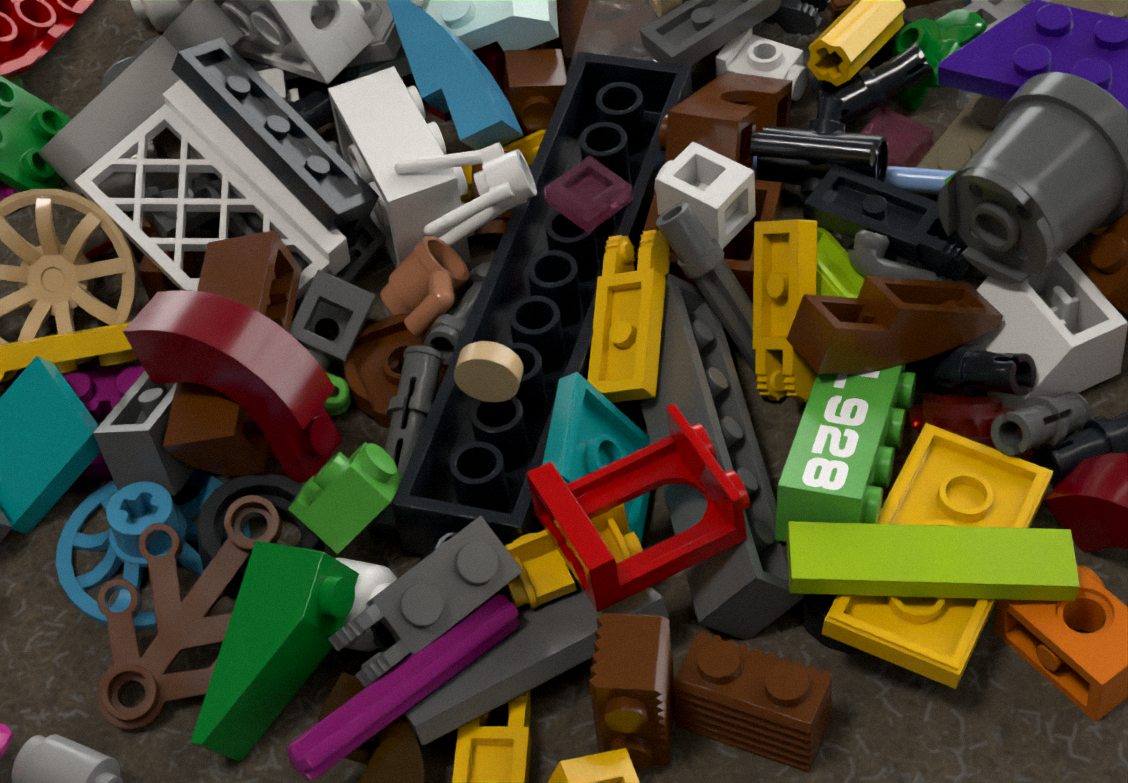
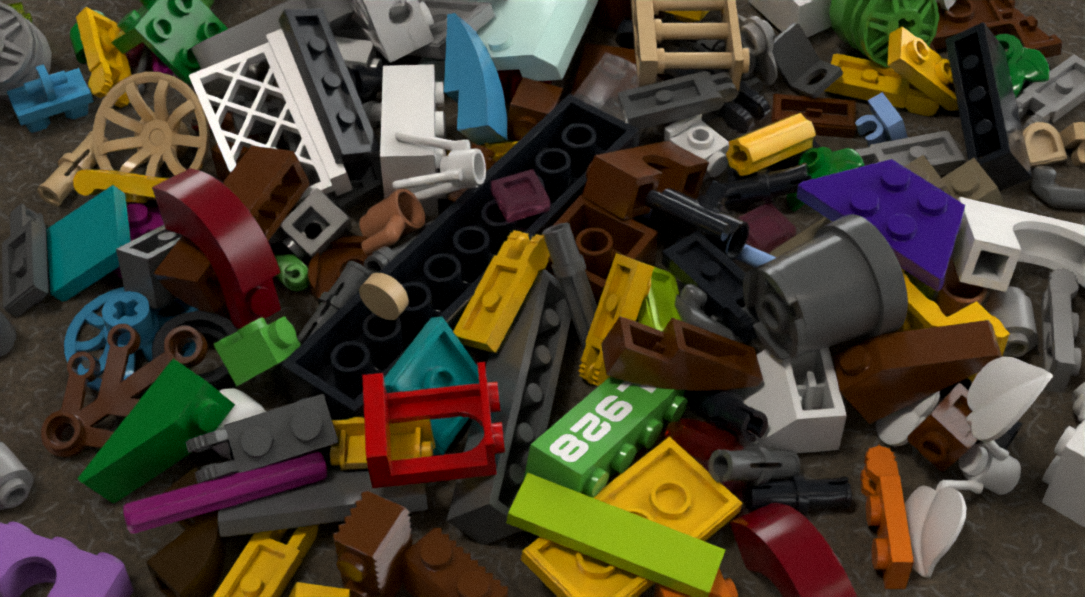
camera: 15 degrees right, 0 degrees up
white brick [654,142,756,250] -> none

